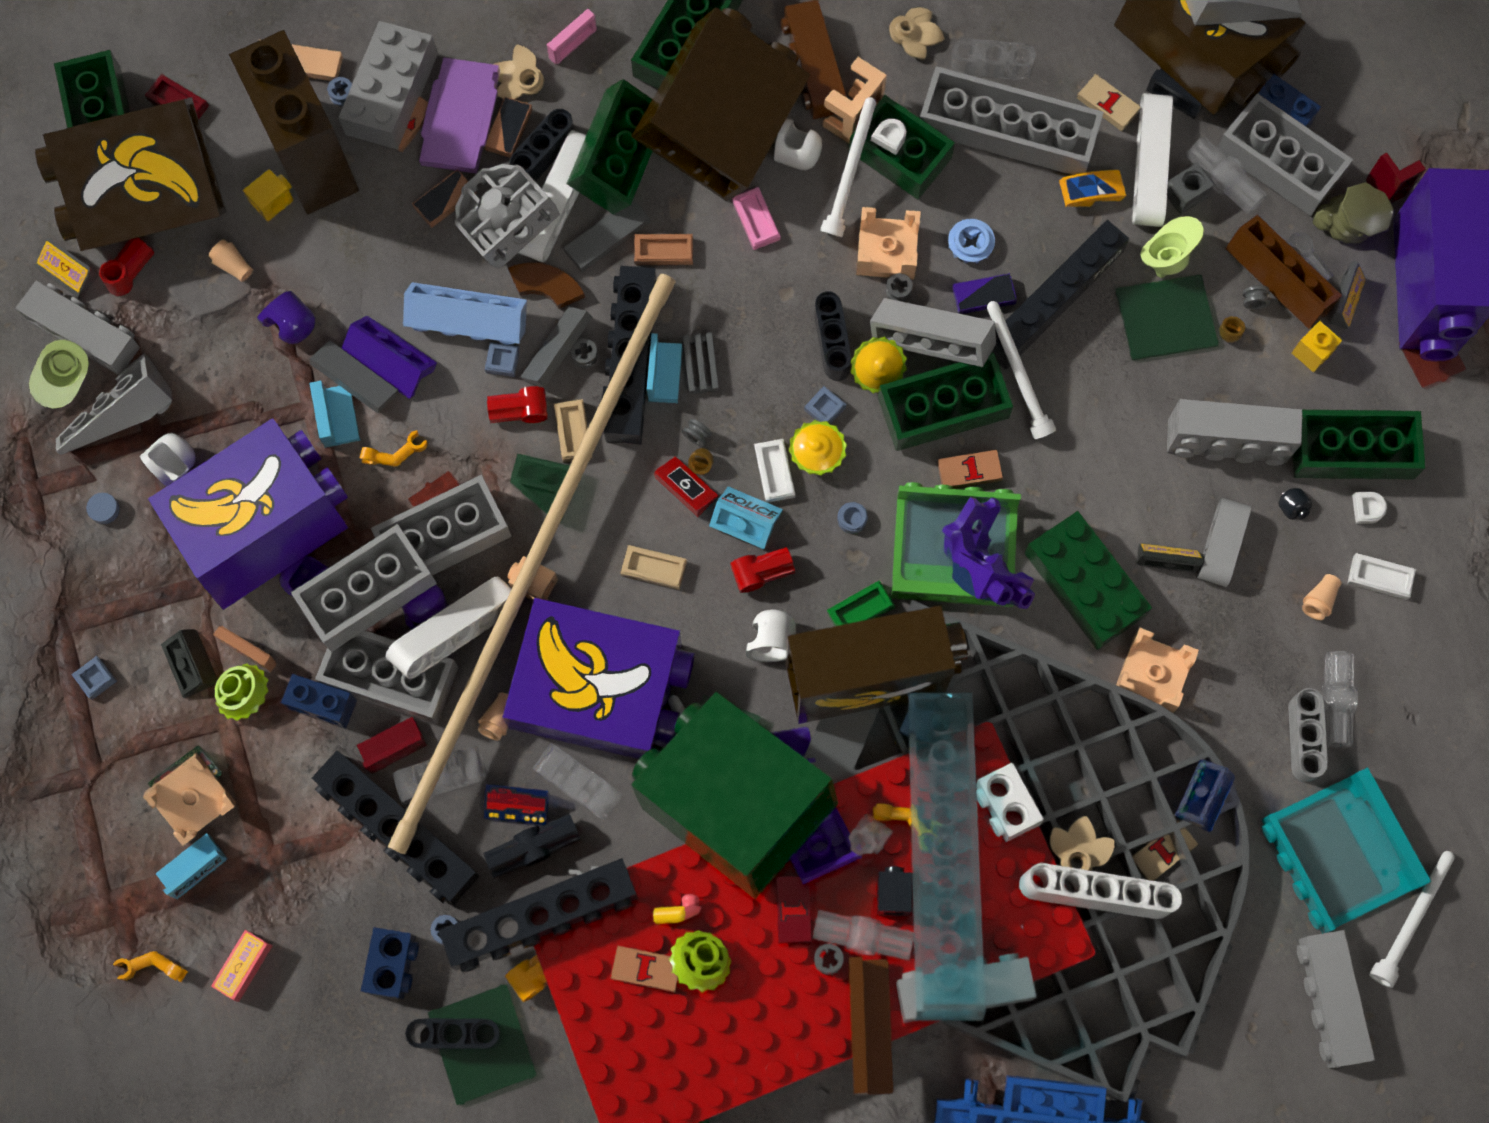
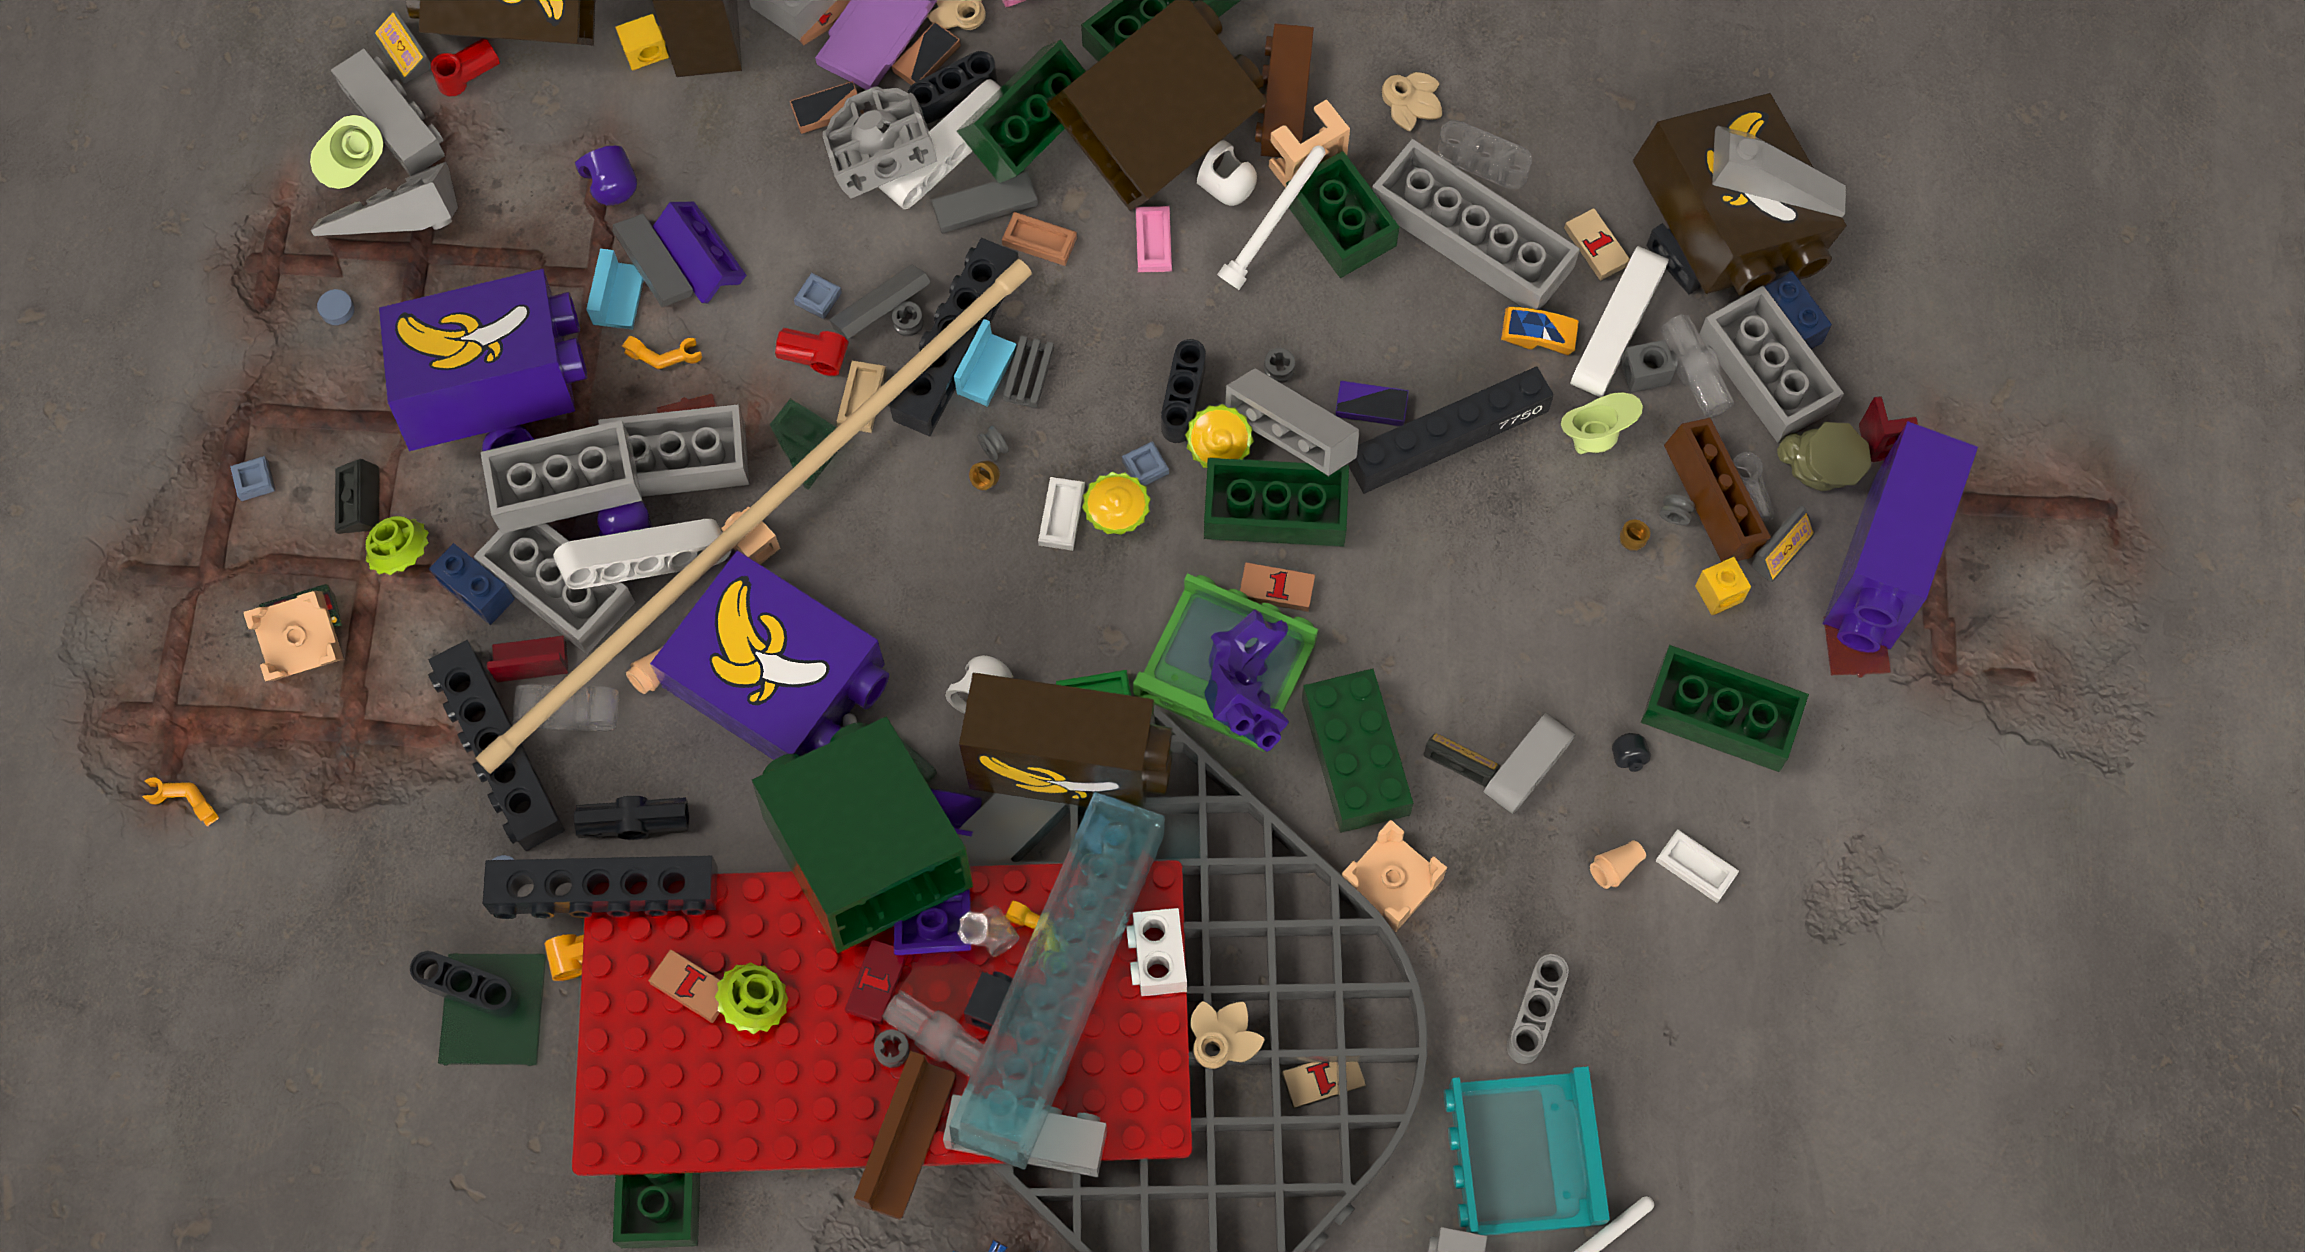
camera: 20 degrees right, 5 degrees down
white helmet [139,433,196,487] -> none
medium azure panel [156,833,228,899] -> none
light nougat cone [208,239,253,282] -> none
slope [211,930,273,1002] -> none
nougat tile [213,626,277,672] -> none
dark blue brick [360,927,419,1000] -> none
light blue brick [403,282,527,345] -> none
slope [484,785,550,825] -> none
reddish brown tile [508,263,585,309] -> none
clear beam [532,743,623,821] -> none
tan tile [621,545,687,590] -> none
arm [653,895,701,924] -> none
slope [654,456,719,517] -> none
medium azure panel [709,486,783,549] -> none
red piece [730,547,795,593] -> none
sand blue tile [837,502,868,534] -> none
light nougat panel [856,207,921,280] -> none
white tile [871,119,906,155] -> none
light blue gear [948,219,995,264] -> none
white piece [987,301,1056,439] -> none
white beam [1019,863,1182,919] -> none
clear green piece [1116,274,1219,360] -> none
light grey brick [1167,399,1302,466] -> none
clear blue slope [1175,759,1235,832] -> none
clear piece [1321,651,1358,748] -> none
white tile [1352,492,1387,524] -> none

